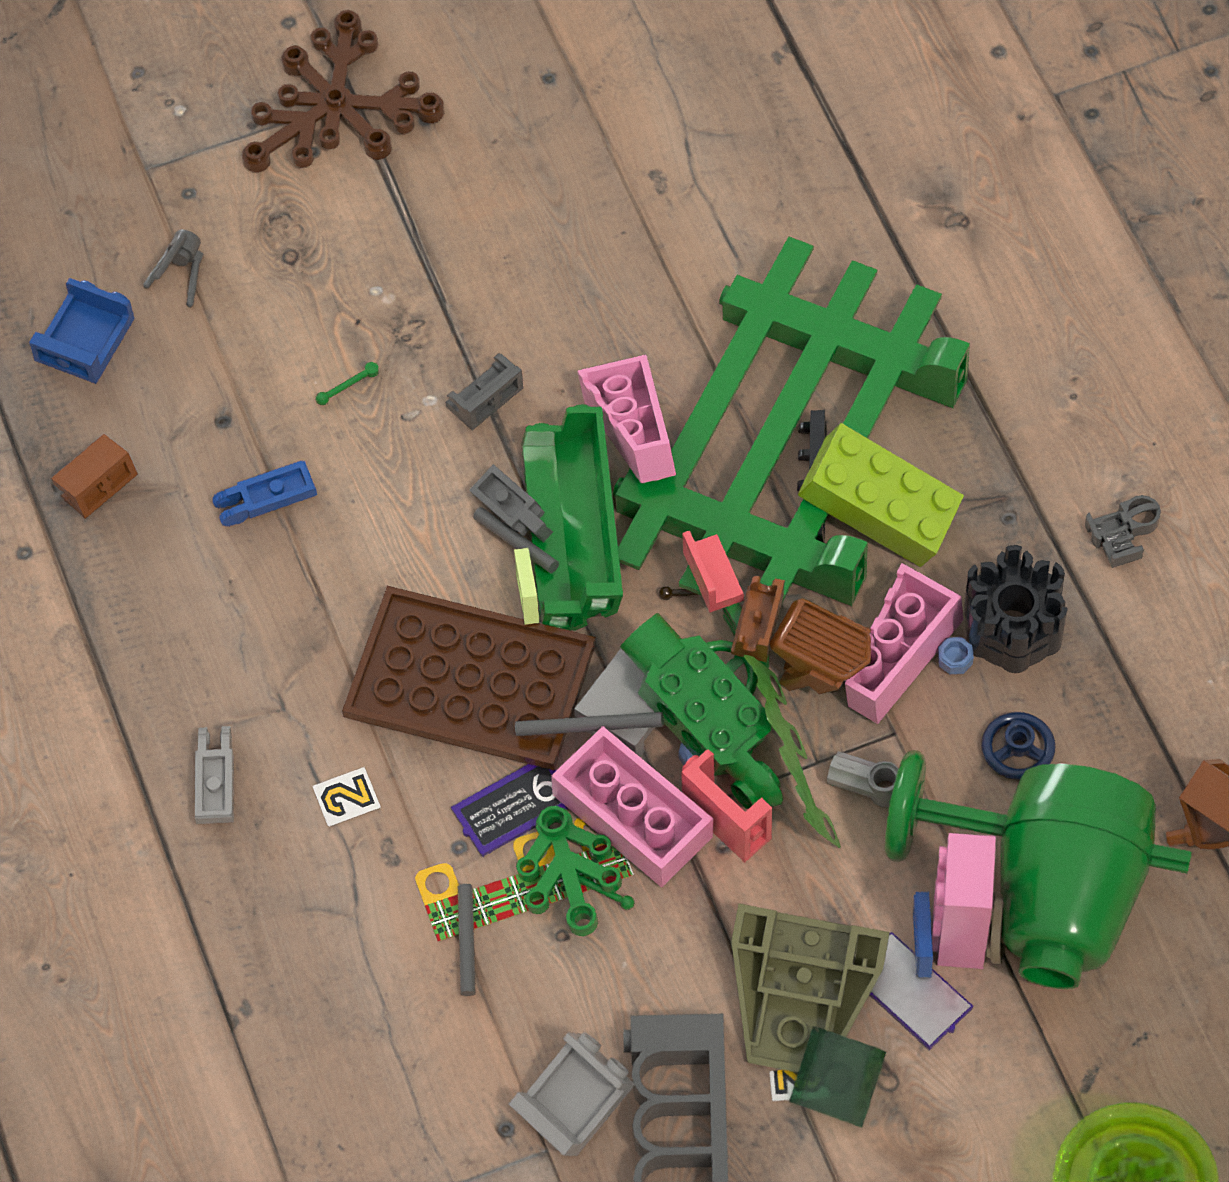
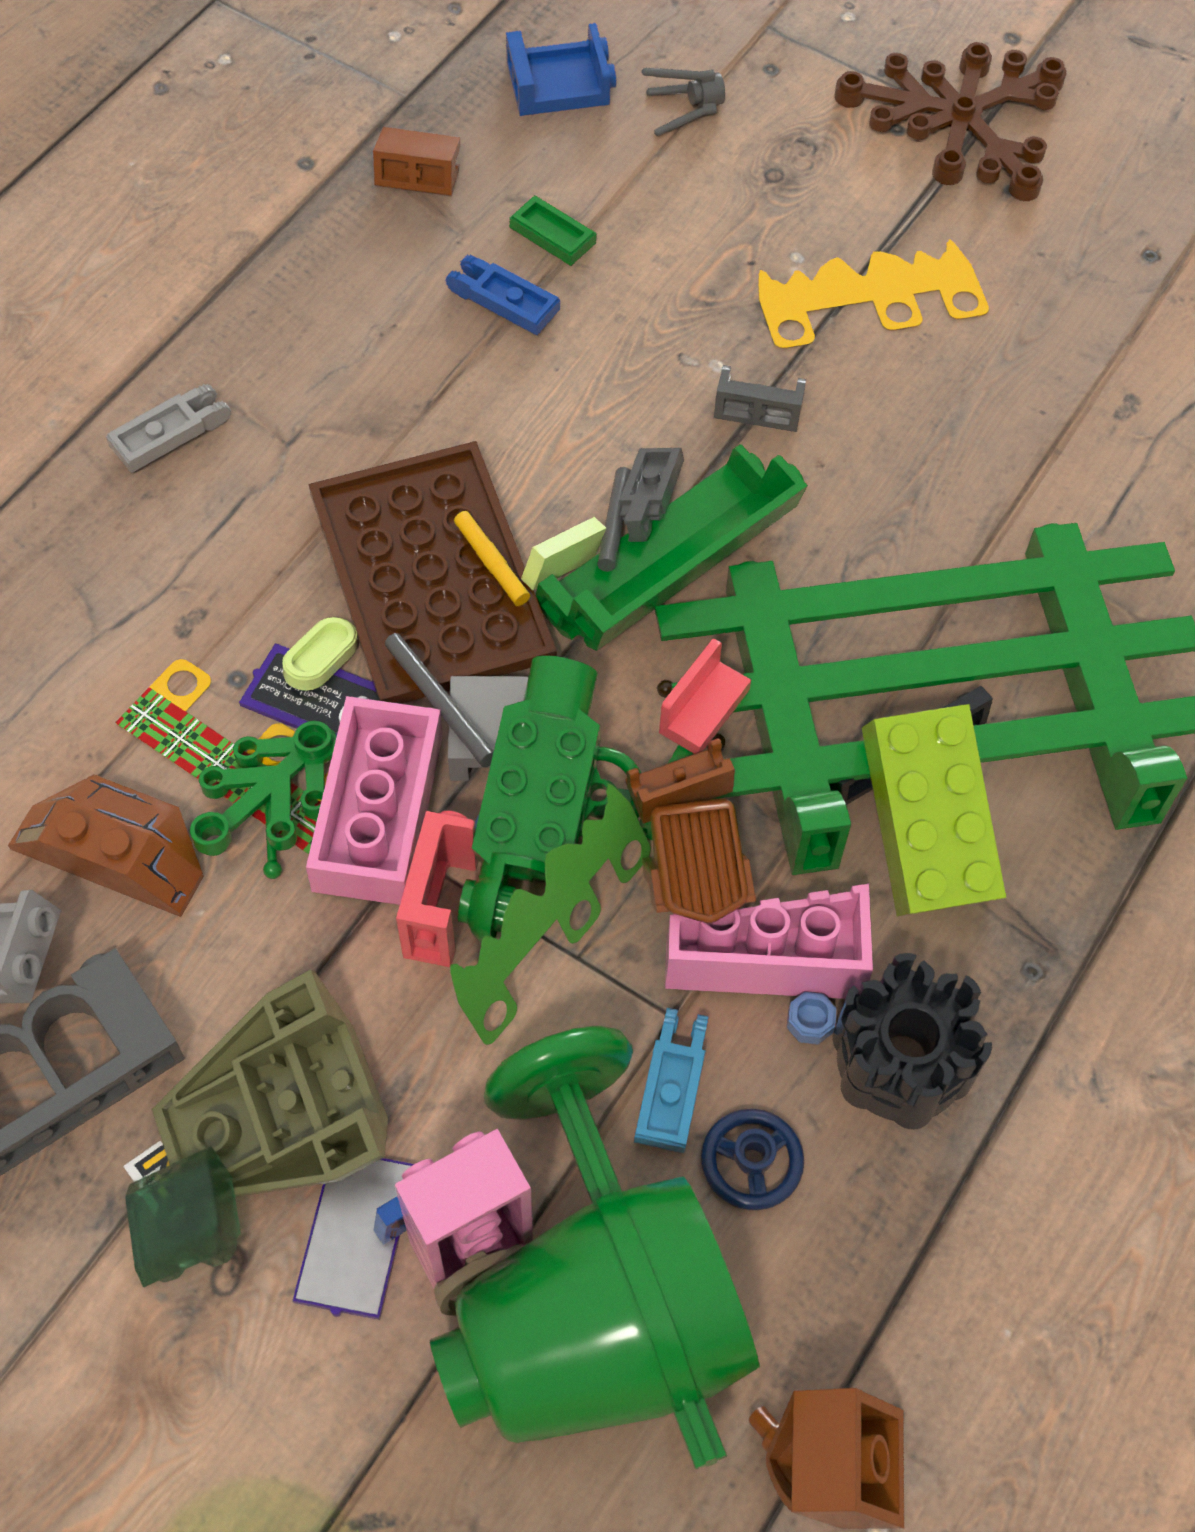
camera: 50 degrees right, 0 degrees up
sticker [312,767,381,827] -> none
green hinge [315,362,379,405] -> none
dark grey bar [458,884,476,996] -> none
bright pink wedge [577,355,676,483] -> none
light grey piece [827,751,899,807] -> none
dark grey piece [1085,495,1161,568] -> none
none -> dark orange wedge [8,774,204,917]
none -> yellowish green tile [282,617,357,690]
none -> yellow piece [454,511,530,606]
none -> green tile [509,195,597,266]
none -> dark azure hinge [634,1008,709,1154]
none -> yellow piece [759,239,989,348]

